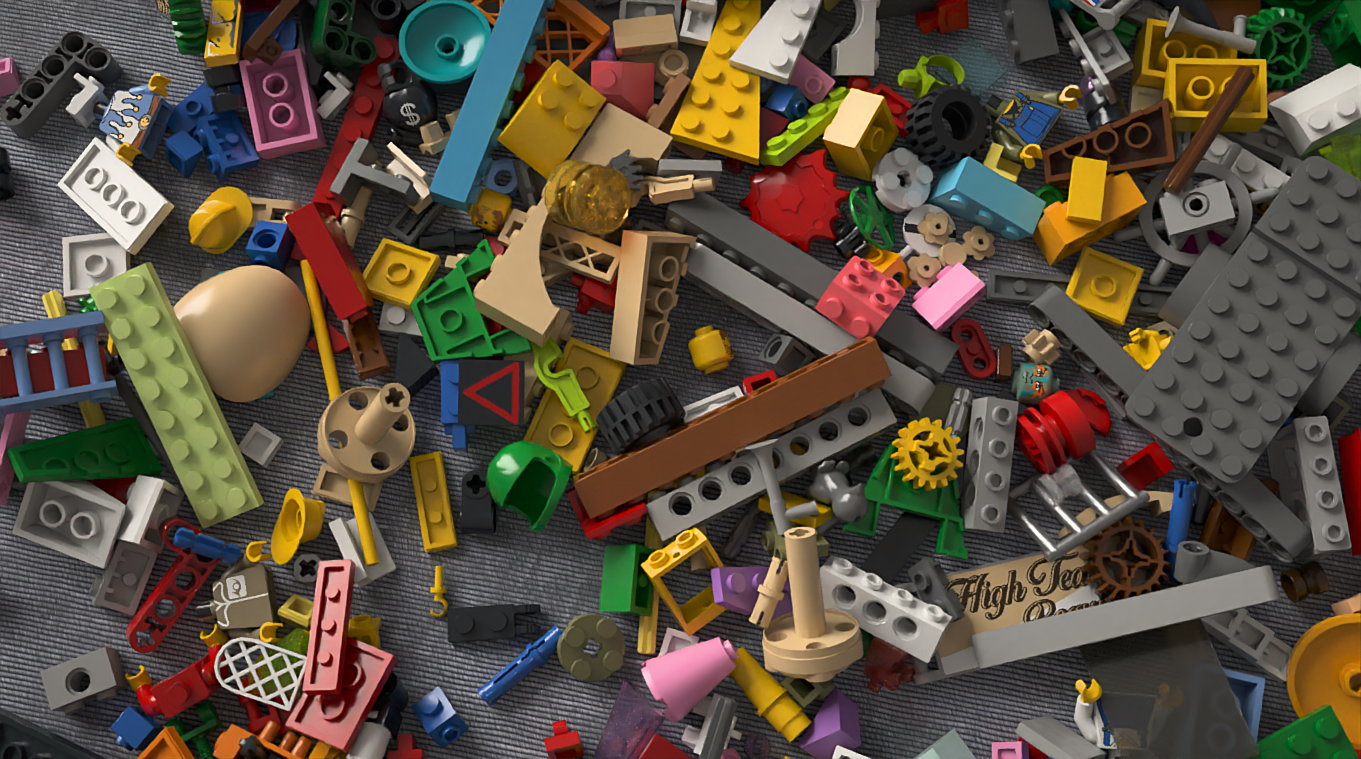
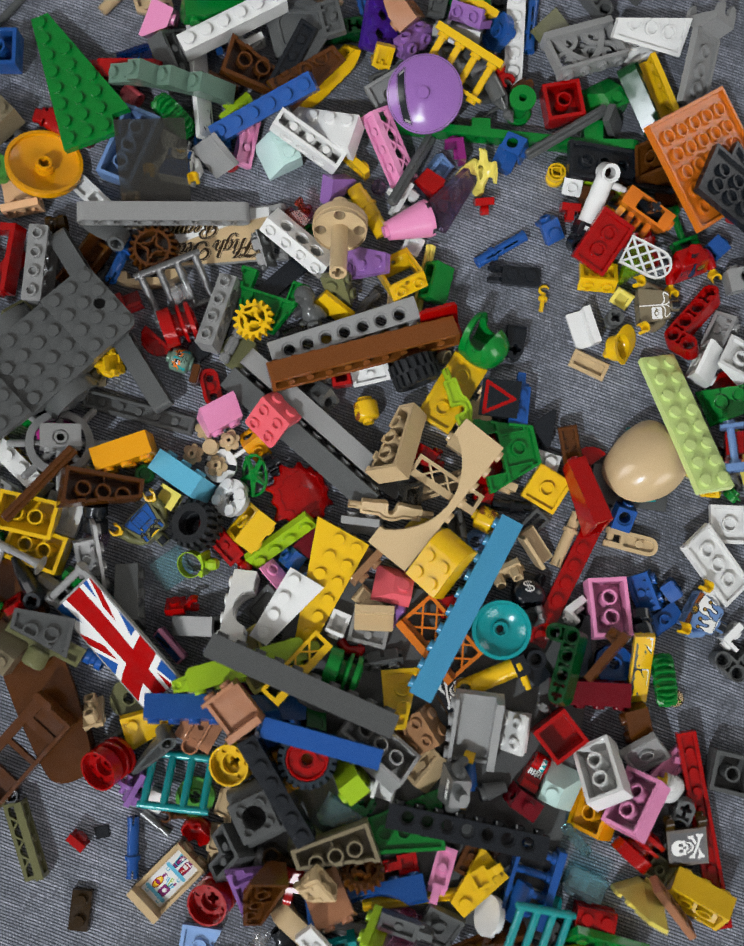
camera: 170 degrees left, 10 degrees up
blue axle [173,527,241,565] -> none
yellow piece [188,186,254,254] -> none
white tile [238,422,284,468] -> none
yellow piece [300,259,379,567] -> none
plate [303,559,356,695] -> none
tan piece [317,383,416,484] -> none
dark grey bracket [329,137,421,208] -> none
yellow tile [409,451,459,553] -> none
clear yellow wheel [544,160,631,235] -> none
olive plate [557,613,625,682] -> none
dark grey piece [607,149,643,191] -> none
tan tile [658,49,689,81] -> none
light grey piece [744,439,819,535] -> none
tan pin [748,556,789,628] -> none
tan gear [1020,329,1061,366] -> none
yellow tile [1065,246,1144,328] -> none
yellow tile [1066,156,1107,225] -> none

